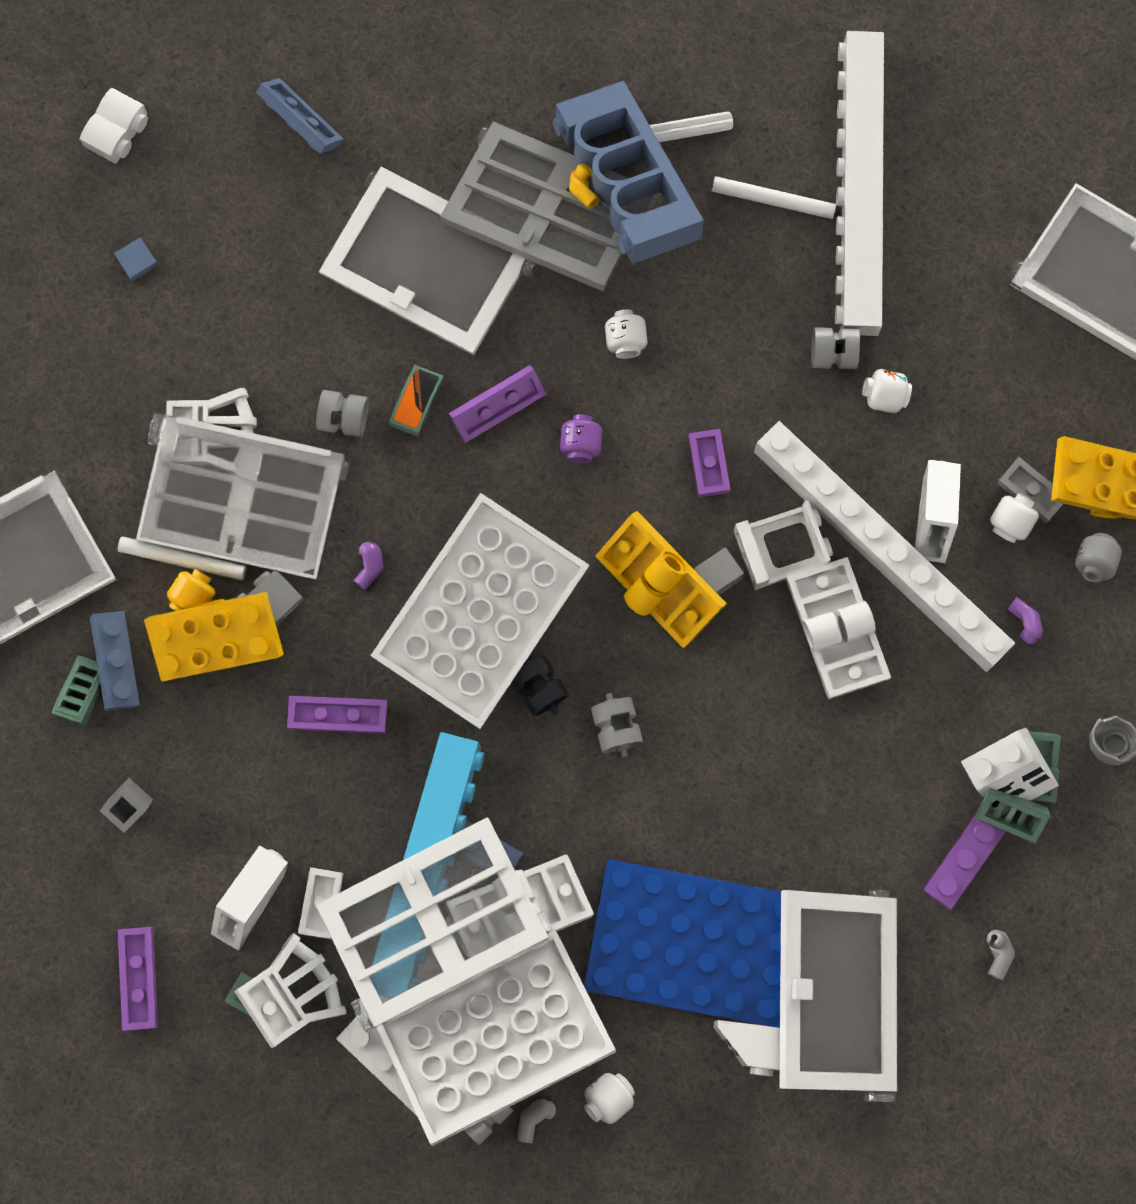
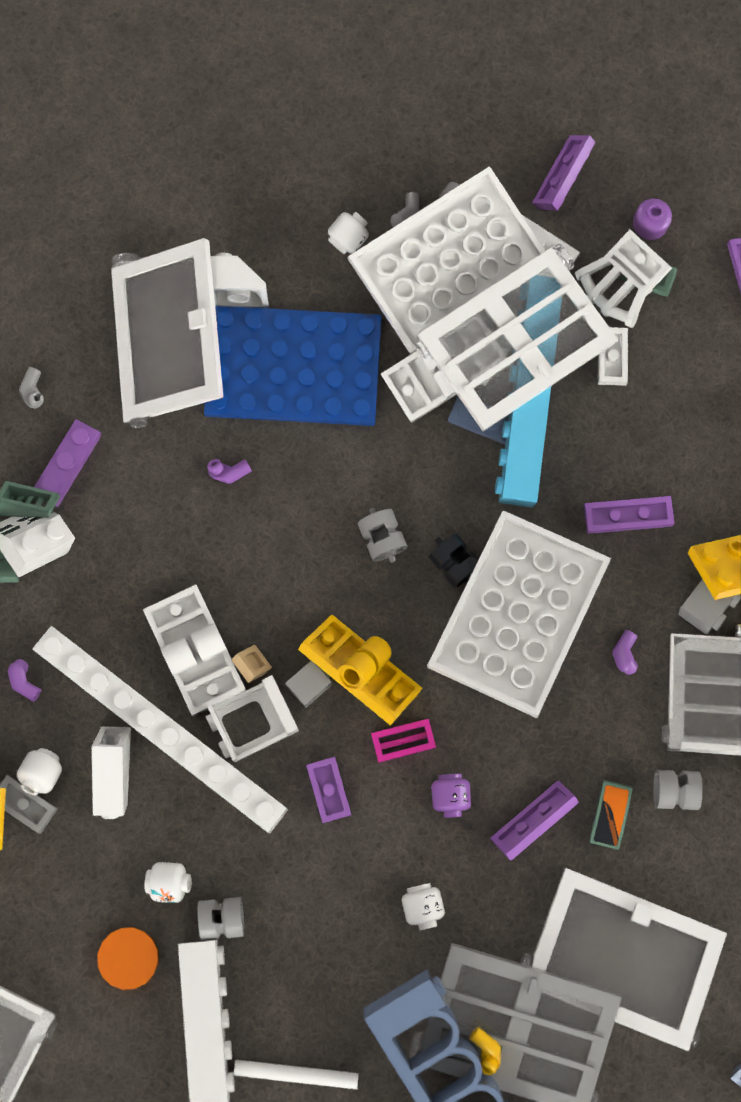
camera: 170 degrees right, 0 degrees up
white slope [211,846,288,951] -> none
none -> orange tile [98,927,159,990]
none -> medium lavender arm [207,459,252,483]
none -> tan plate [231,645,272,683]
none -> dark pink tile [371,719,436,763]
none -> medium lavender plate [532,135,596,211]
none -> medium lavender head [633,198,672,240]

